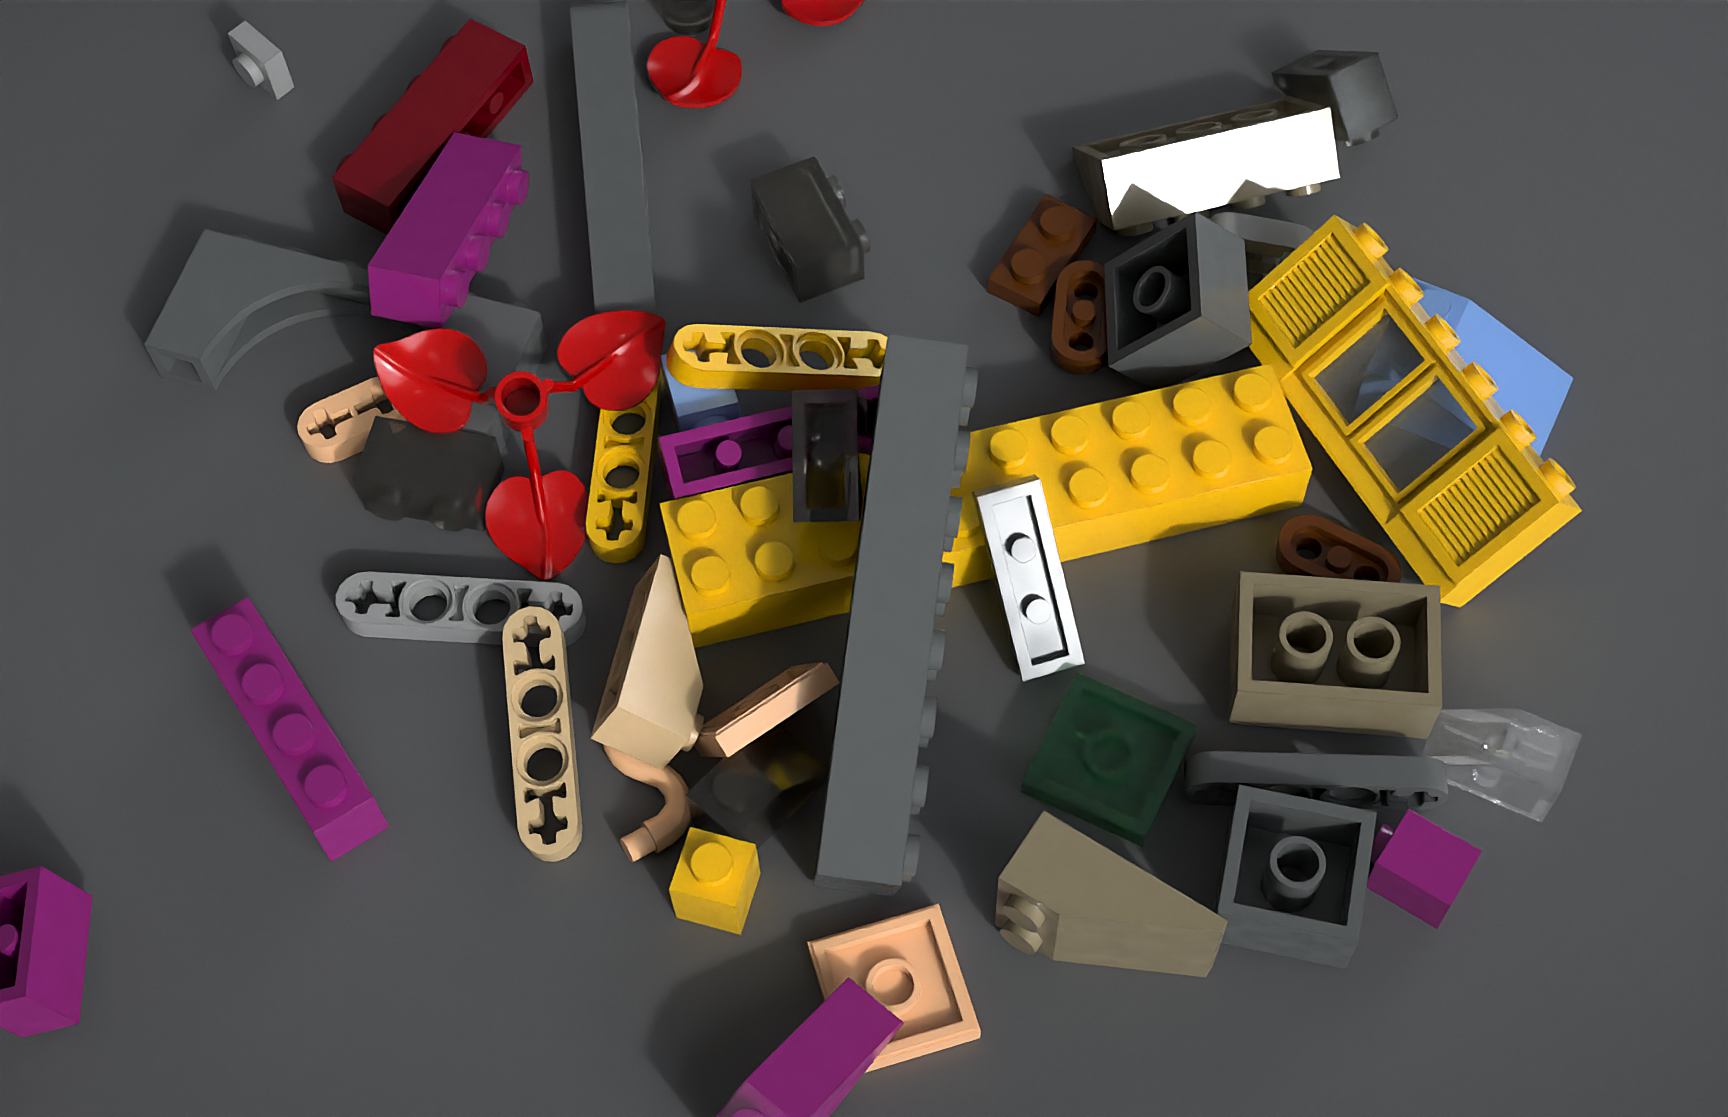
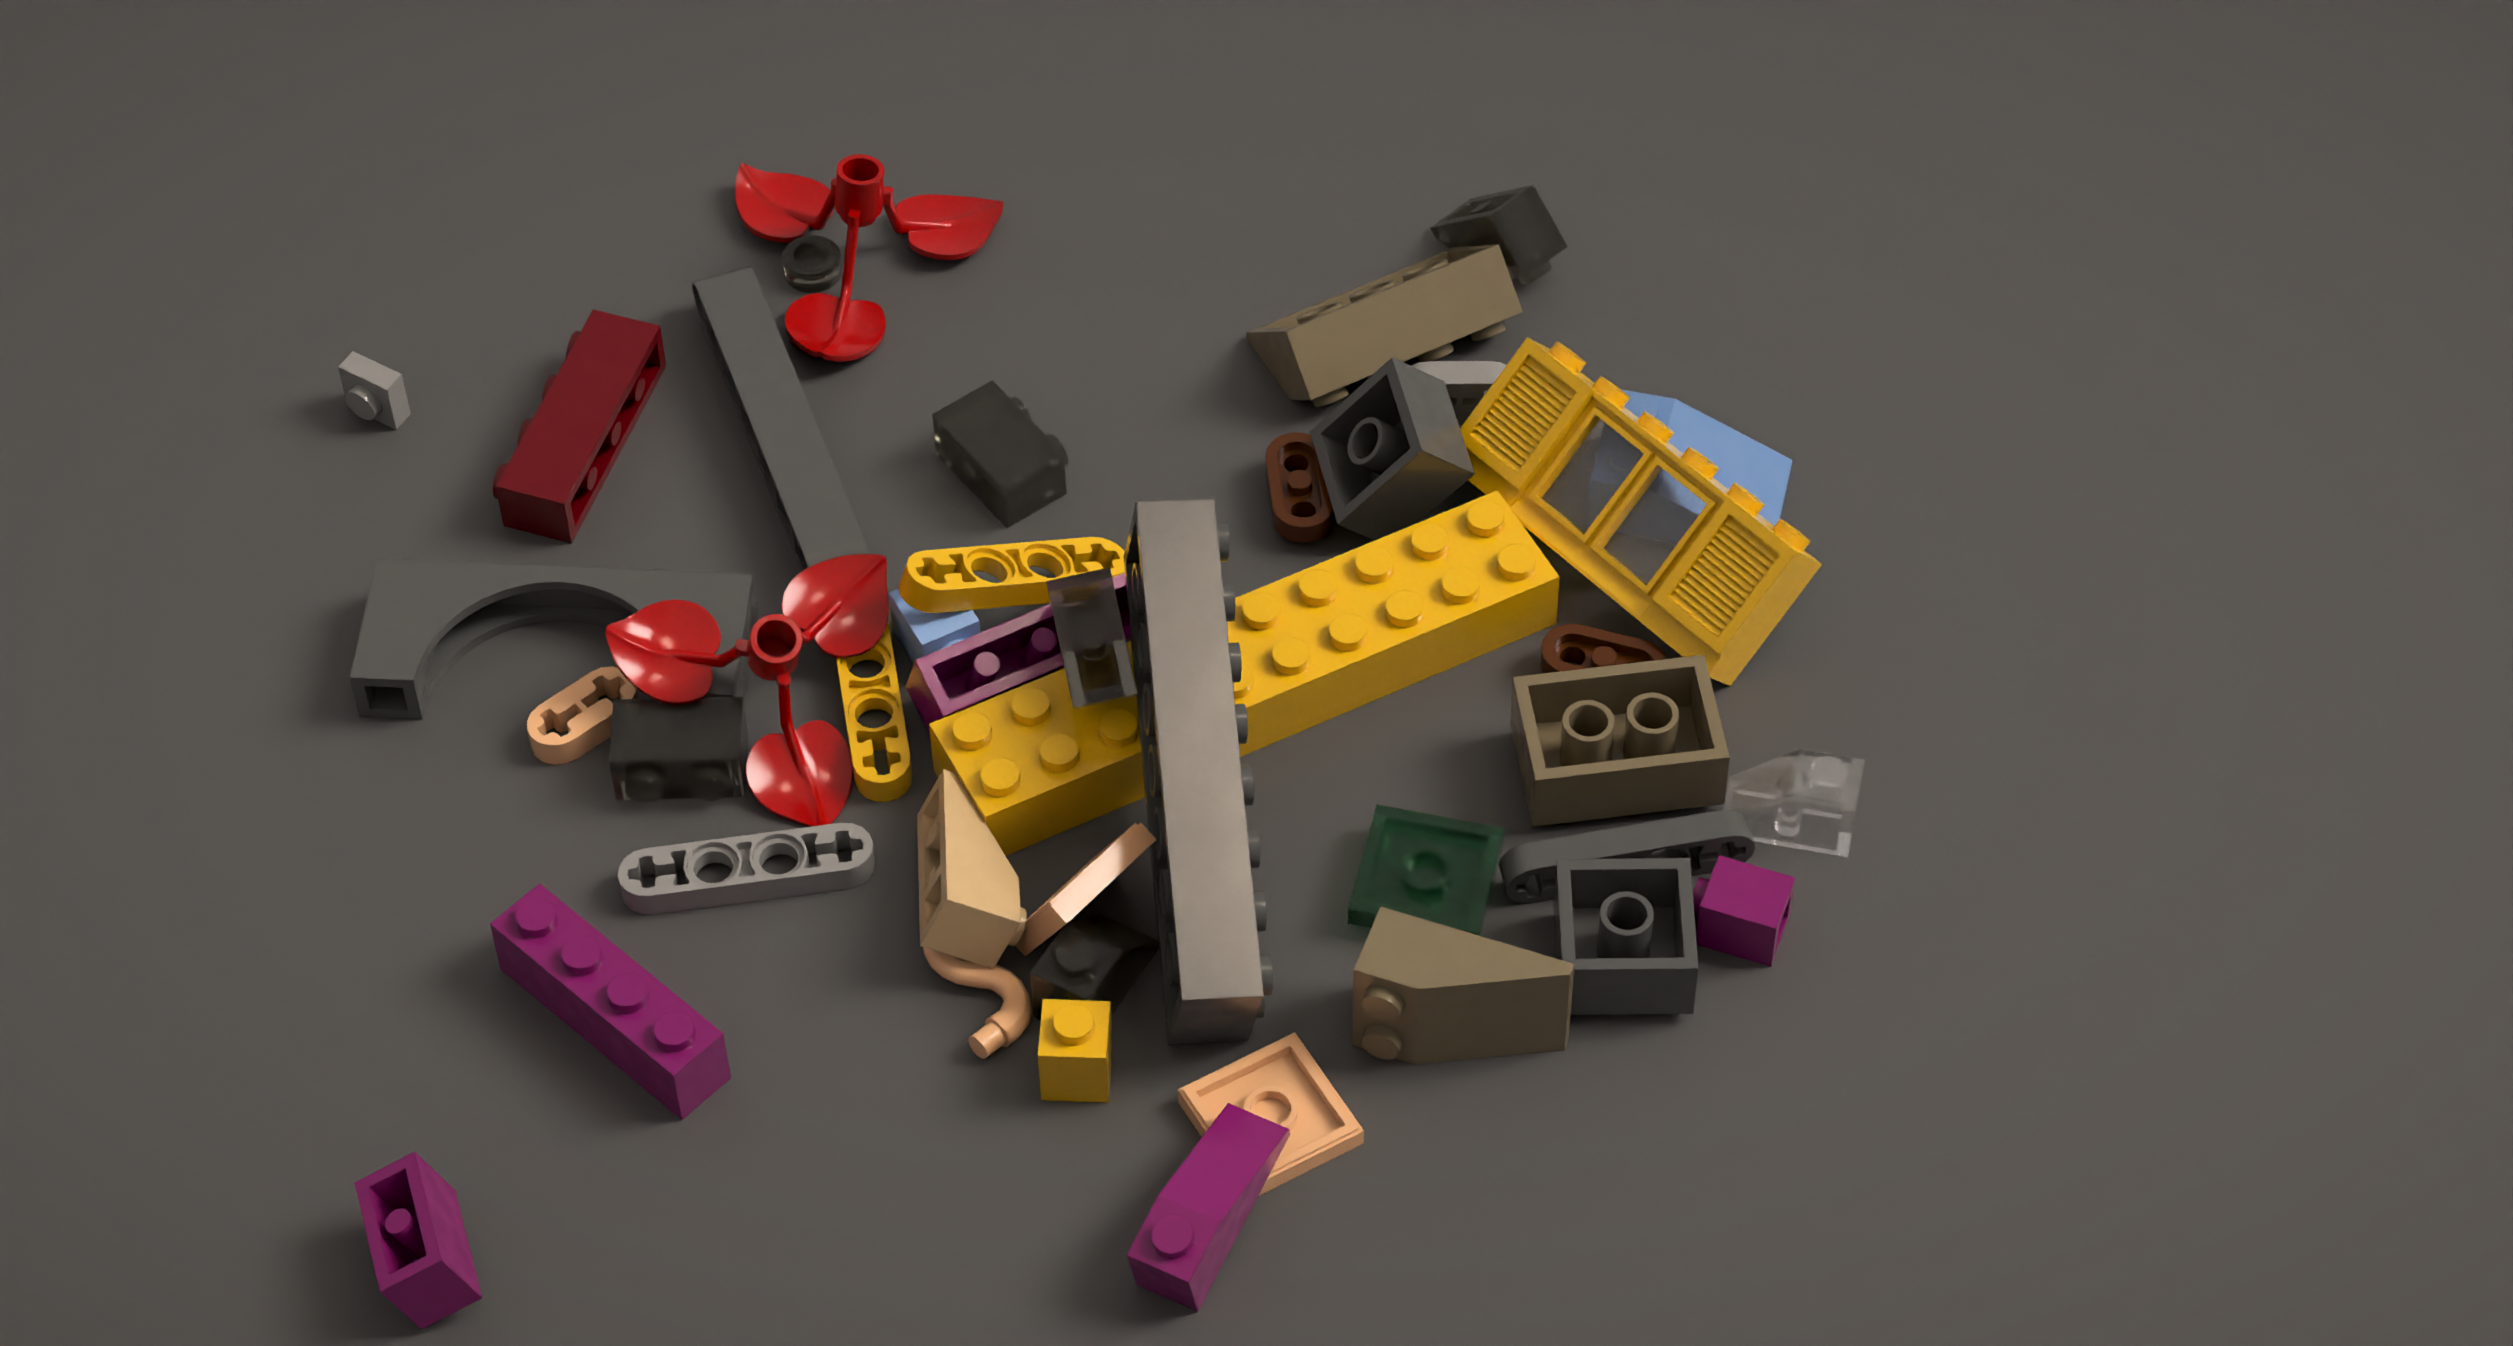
camera: 15 degrees left, 10 degrees down
magenta brick [368,132,529,329] -> none
tan beam [502,606,583,862] -> none
plate [972,474,1085,681] -> none
reddish brown plate [987,194,1097,317] -> none

